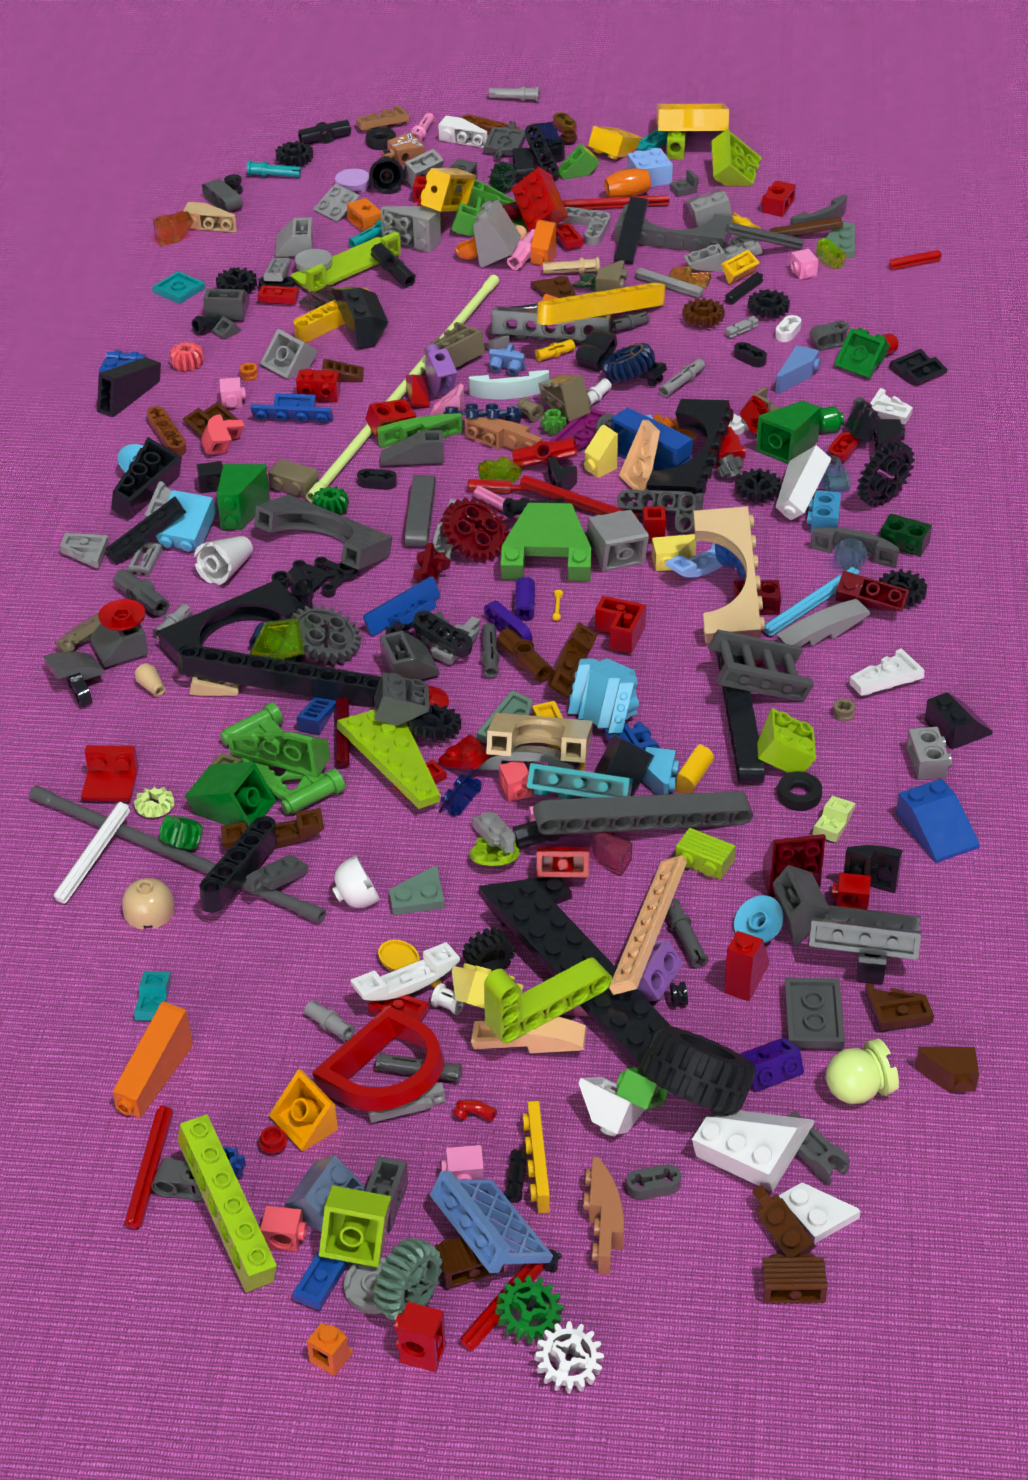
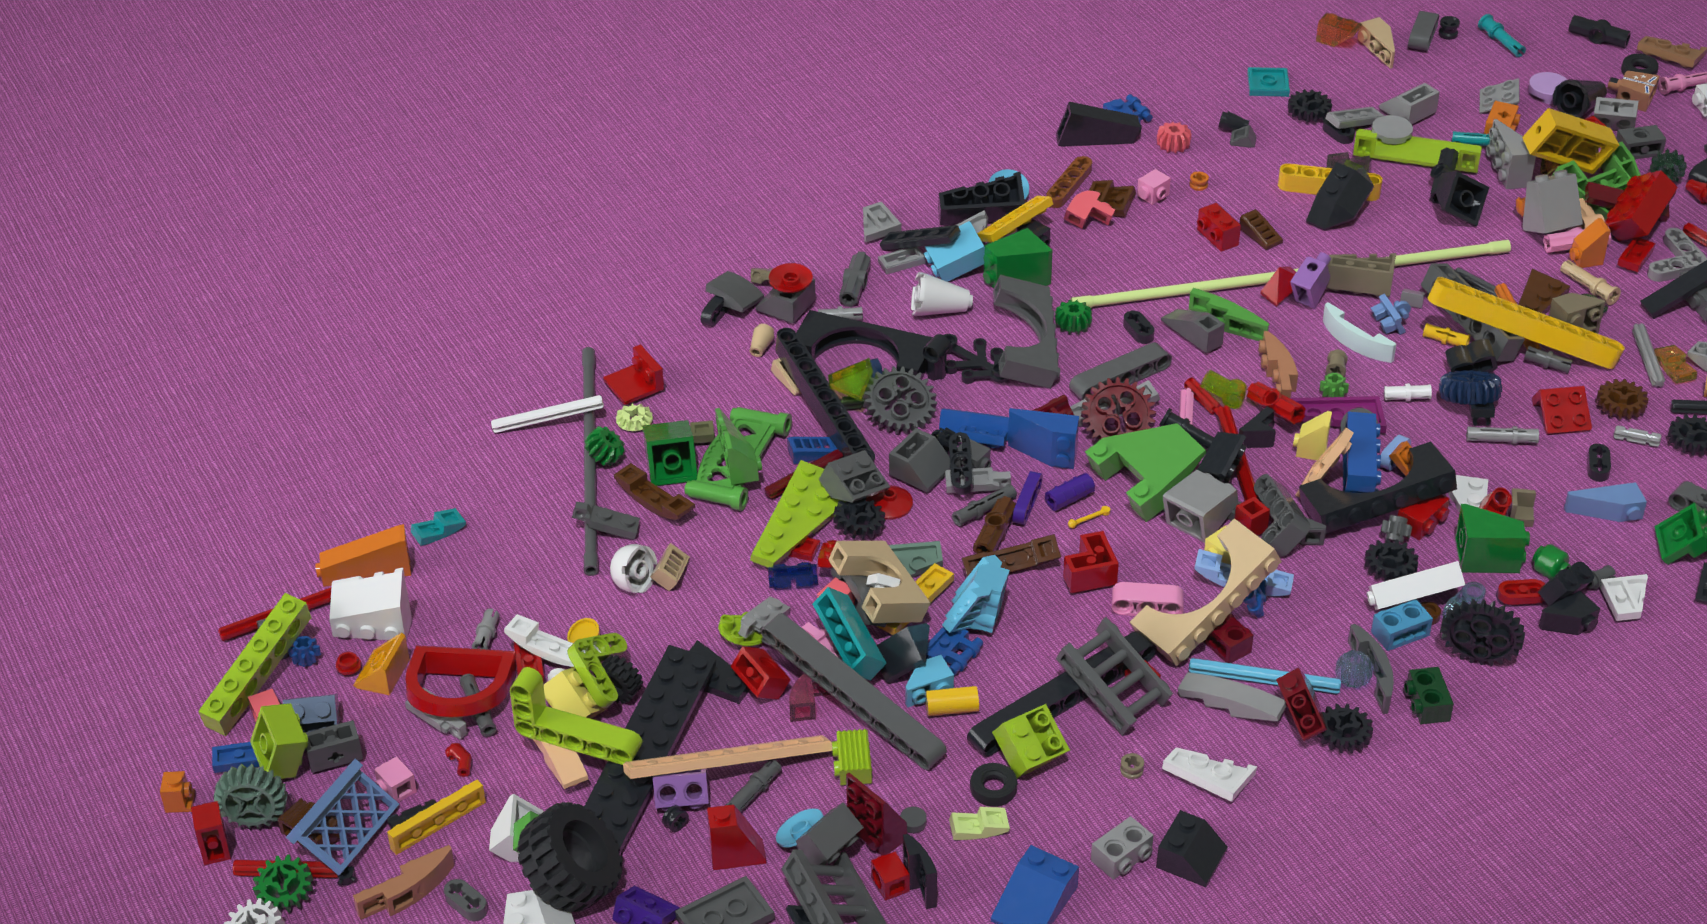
camera: 55 degrees right, 0 degrees up
tan cylinder [122,878,175,929] -> none
black beam [199,816,277,913] -> none
dark grey slope [203,289,250,321] -> none
blue bracket [250,393,334,423] -> none
red plate [257,285,299,305] -> none
light grey slope [260,329,318,379] -> none
dark tan brick [268,459,319,498] -> none
black gear [275,141,314,166] -> none
red brick [365,399,416,436] -> none
sand green wing [389,866,445,915] -> none
bright pink slope [430,383,465,416] -> none
dark blue plant [443,403,523,420] -> none
dark tan wedge [538,375,591,421] -> none
white beam [775,315,802,342] -> none
none -> white wedge [329,568,412,640]
none -> lime beam [567,633,627,708]
none -> tan slope [650,543,690,591]
none -> white plate [866,573,900,588]
none -> yellow plate [977,195,1053,243]
none -> blue slope [1008,408,1079,469]
none -> bright pink beam [1112,582,1184,616]
none -> black slope [1197,432,1247,483]
none -> black slope [1435,171,1489,226]
none -> red bracket [1532,386,1592,435]

